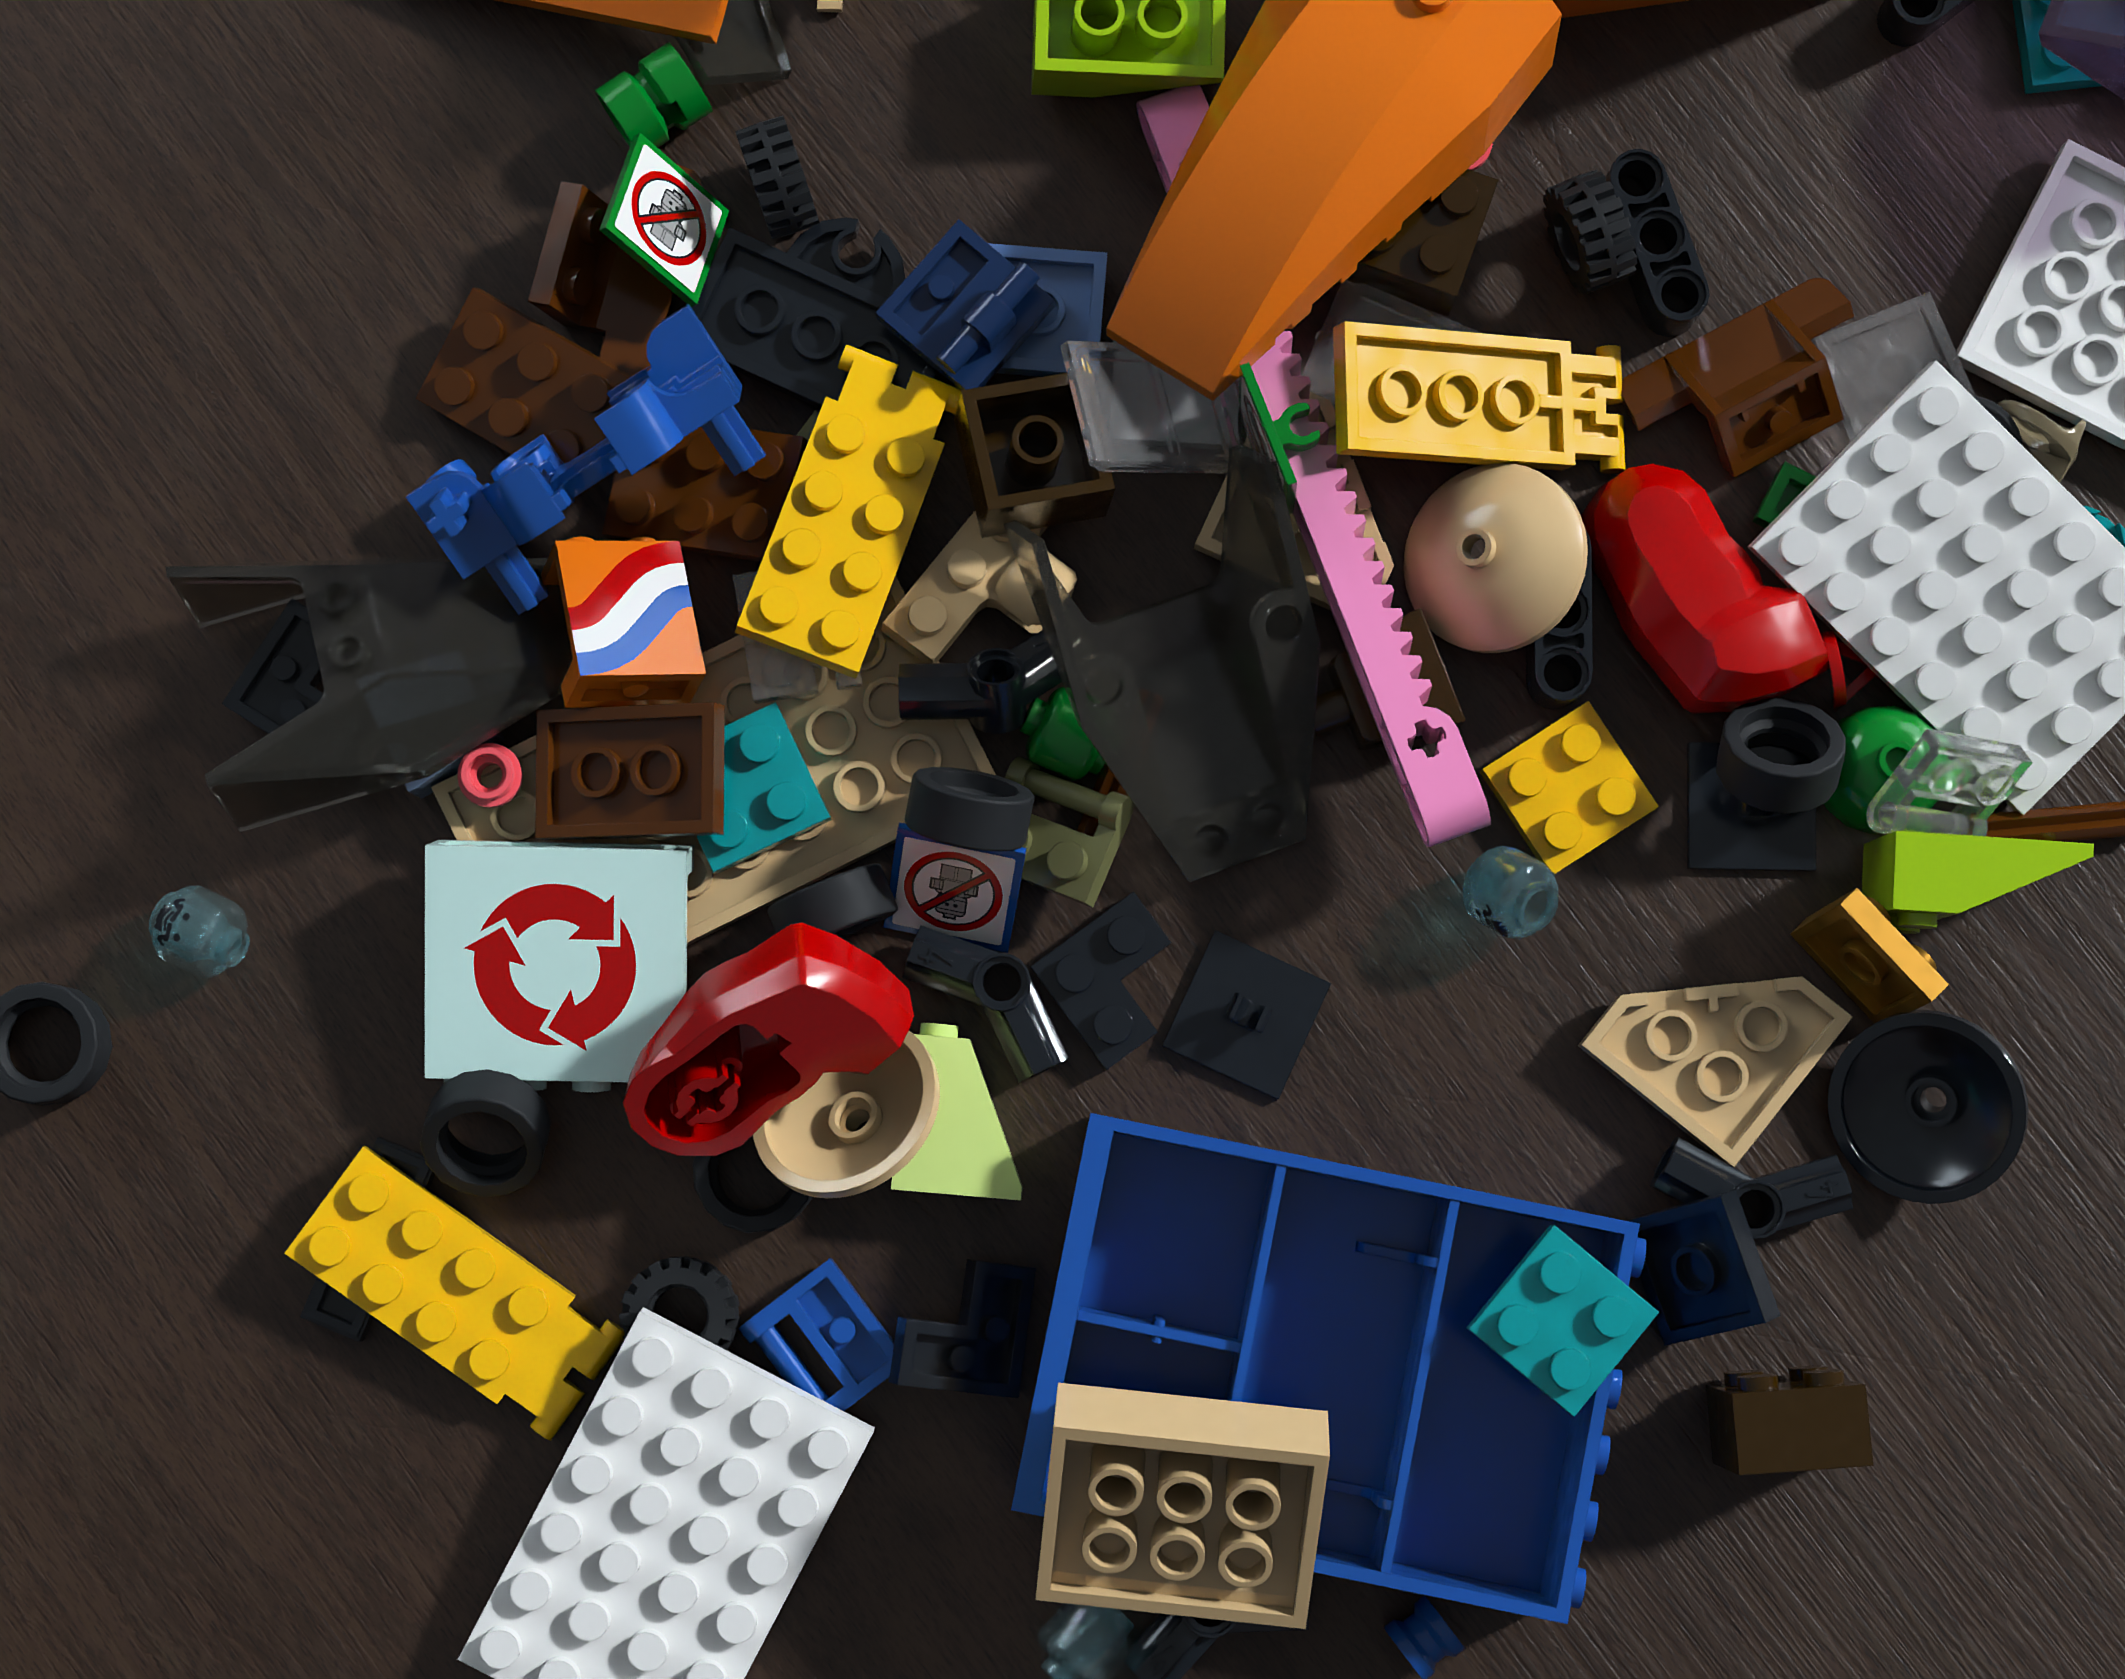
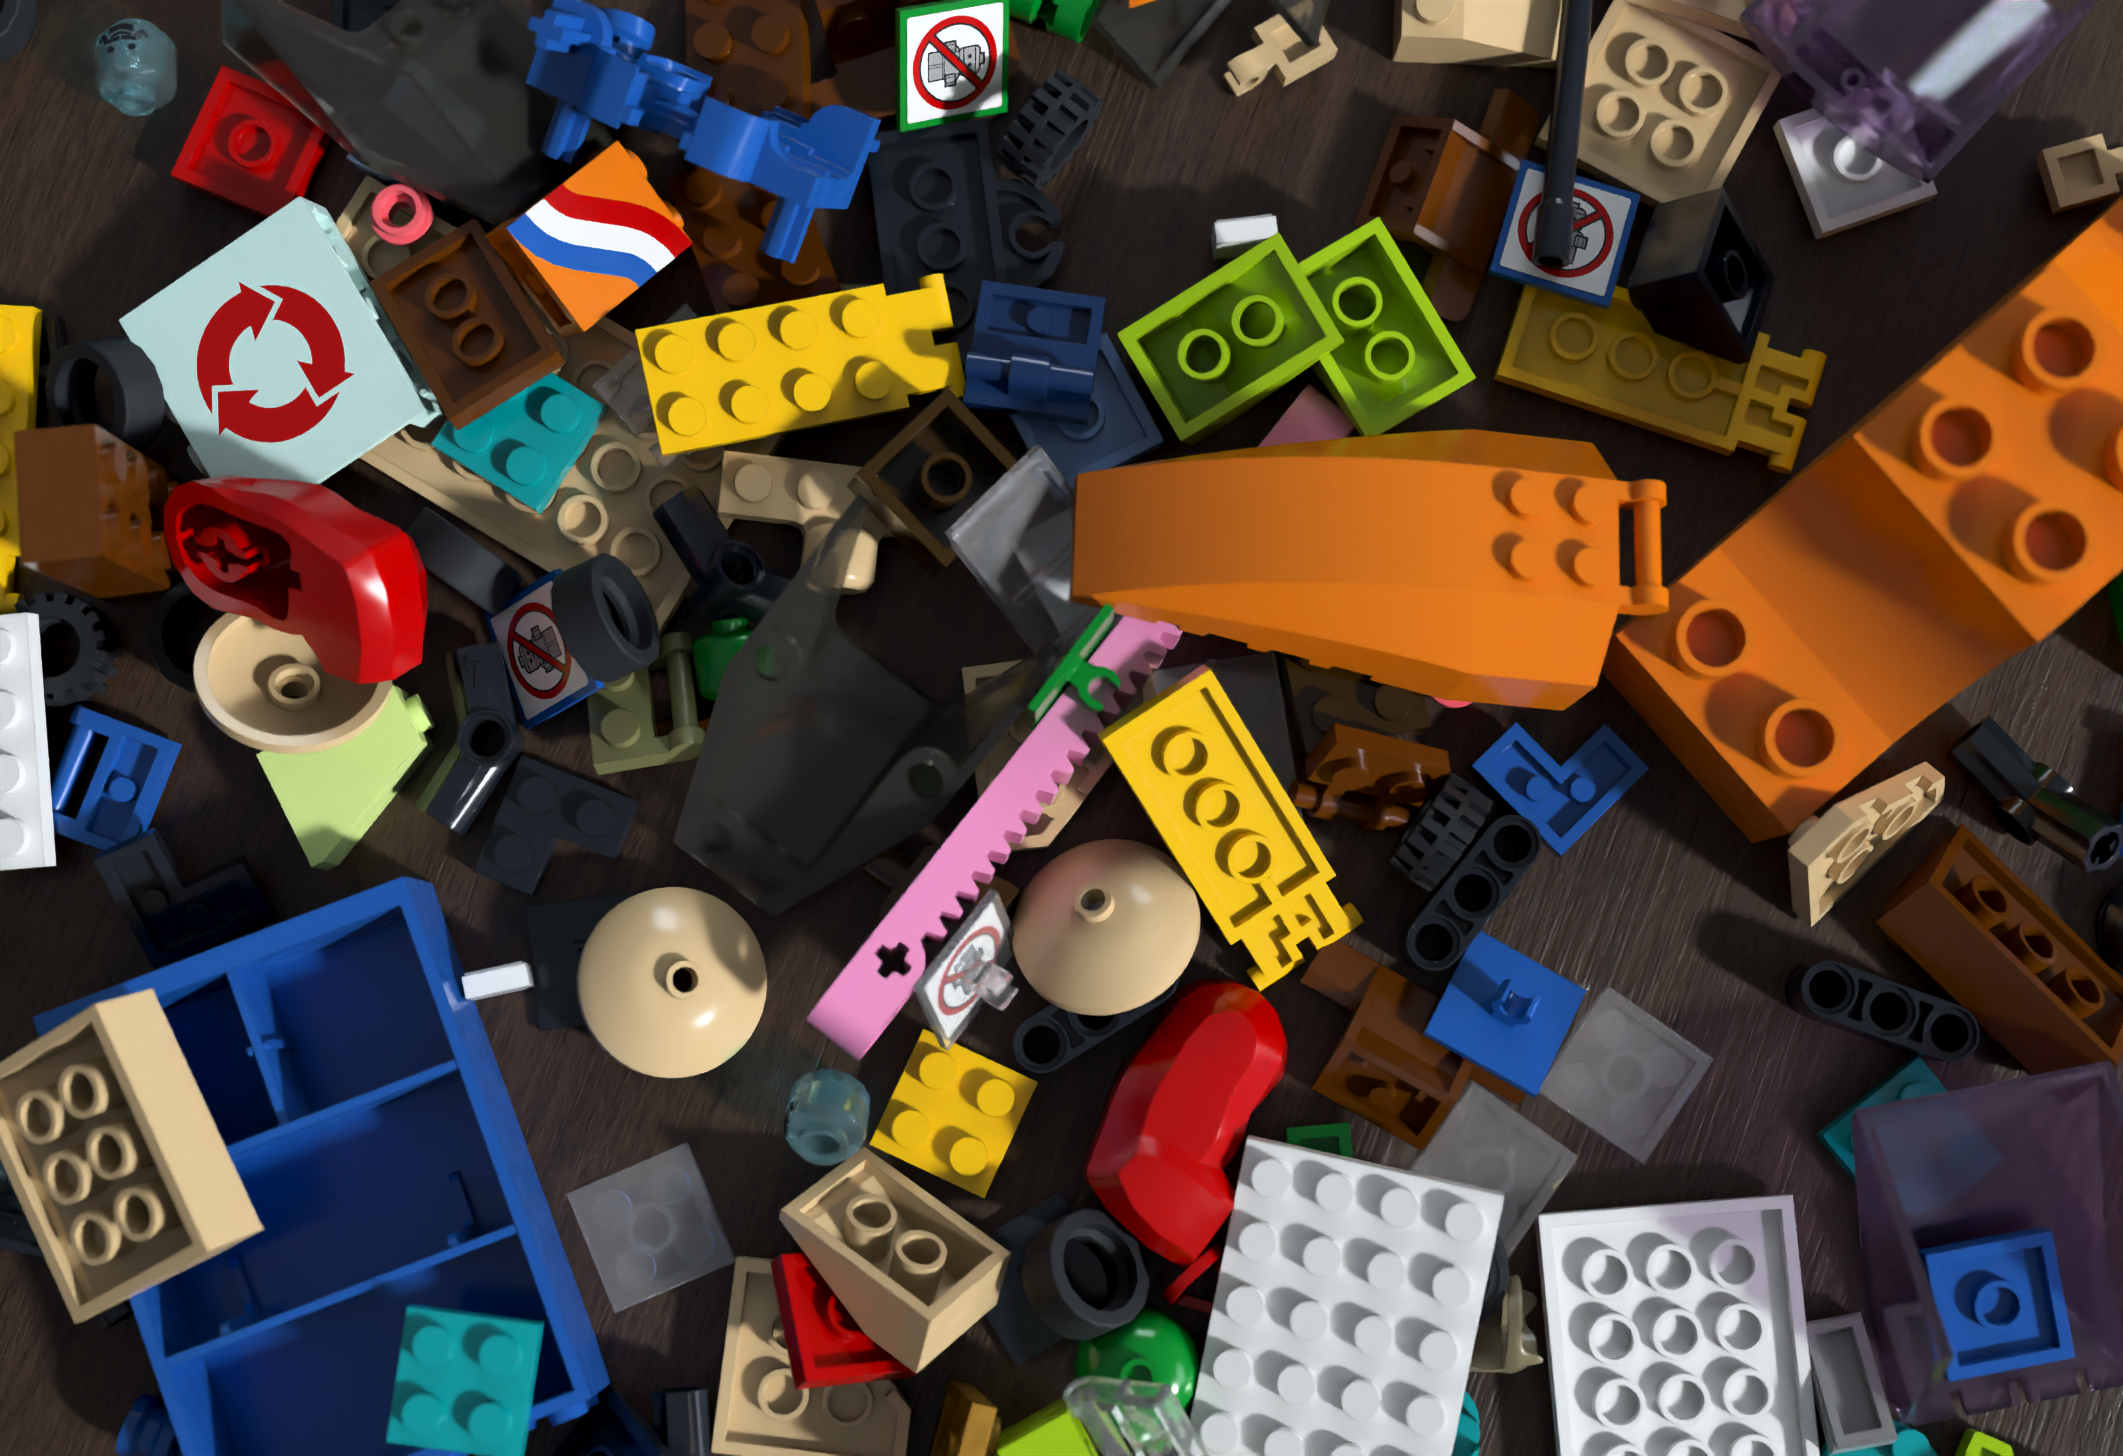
camera: 55 degrees right, 0 degrees up
none -> reddish brown brick [14,424,183,604]
none -> red plate [170,65,340,219]
none -> white tile [461,961,535,1001]
none -> clear plate [567,1142,736,1313]
none -> tan dish [577,887,767,1078]
none -> red plate [770,1252,922,1390]
none -> tan slope [779,1147,1011,1374]
none -> clear piece [912,888,1019,1051]
none -> lime slope [1117,232,1345,446]
none -> white tile [1211,214,1278,260]
none -> reddish brown plate [1287,723,1451,832]
none -> blue piece [1422,931,1587,1098]
none -> blue plate [1468,722,1650,857]
none -> clear plate [1538,986,1714,1164]

